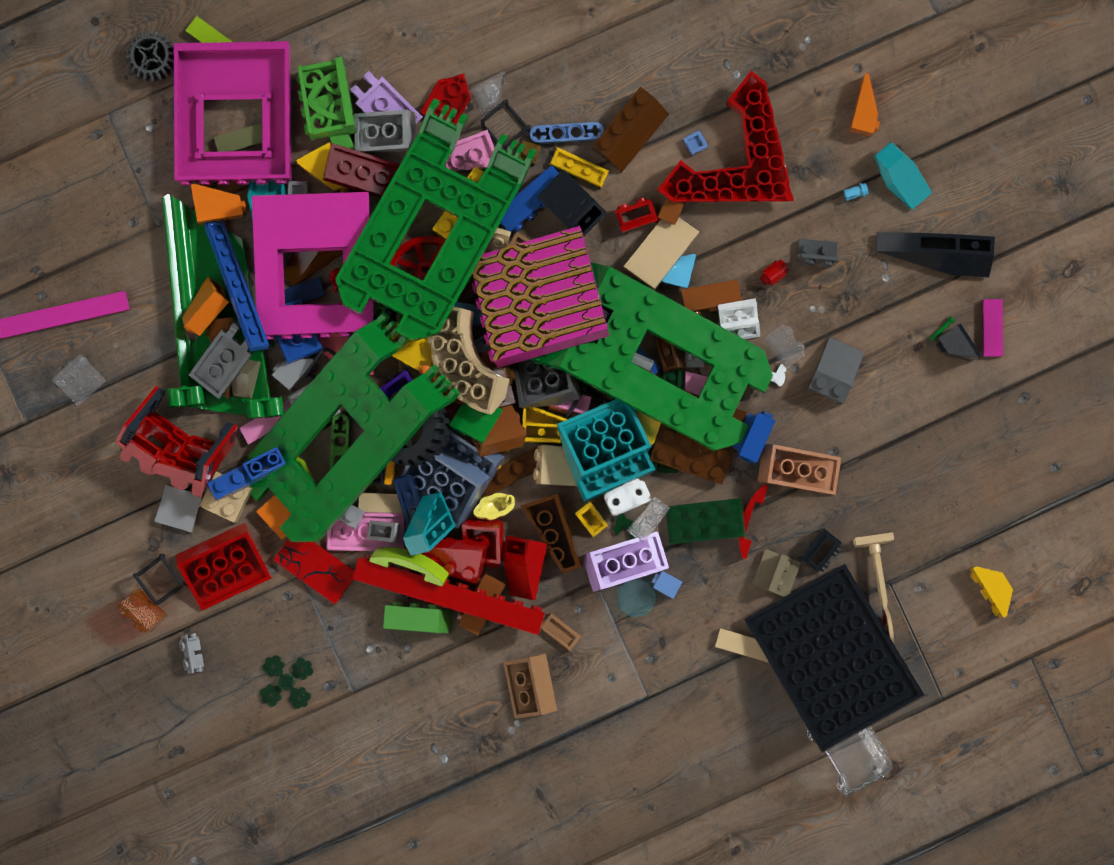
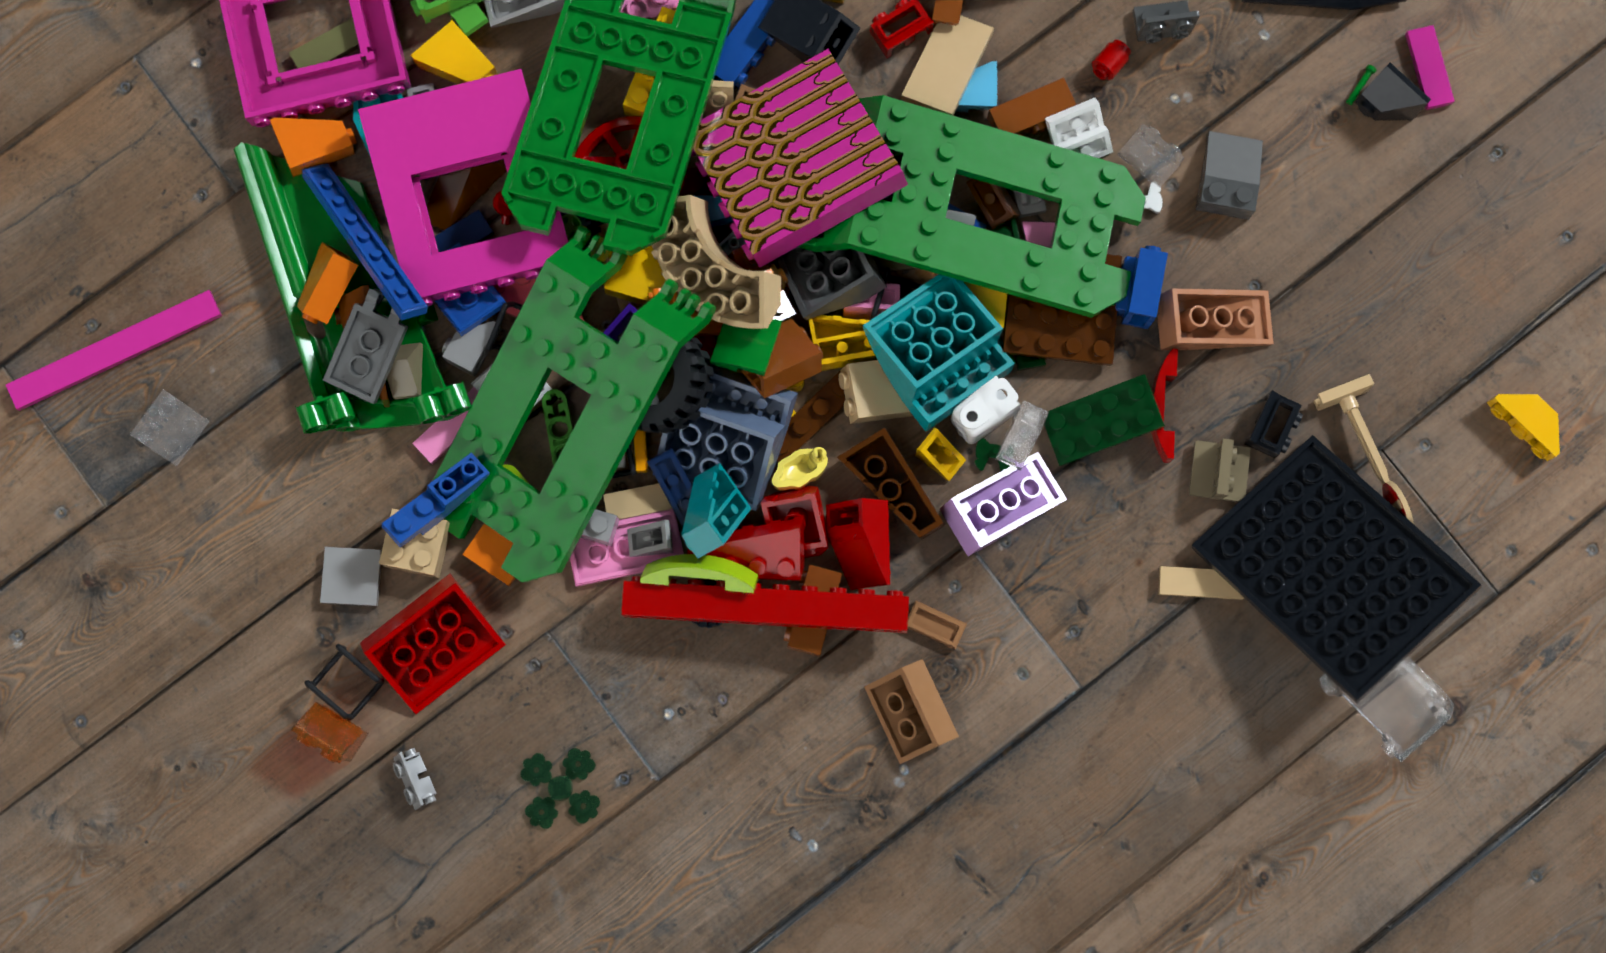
camera: 10 degrees left, 5 degrees down
red container [115,386,238,497] -> none
red tile [273,538,354,605] -> none
dark red plate [323,143,400,198] -> none
bright green wedge [383,602,453,633] -> none
clear light blue tile [617,579,656,617] -> none
medium blue brick [651,571,682,599] -> none

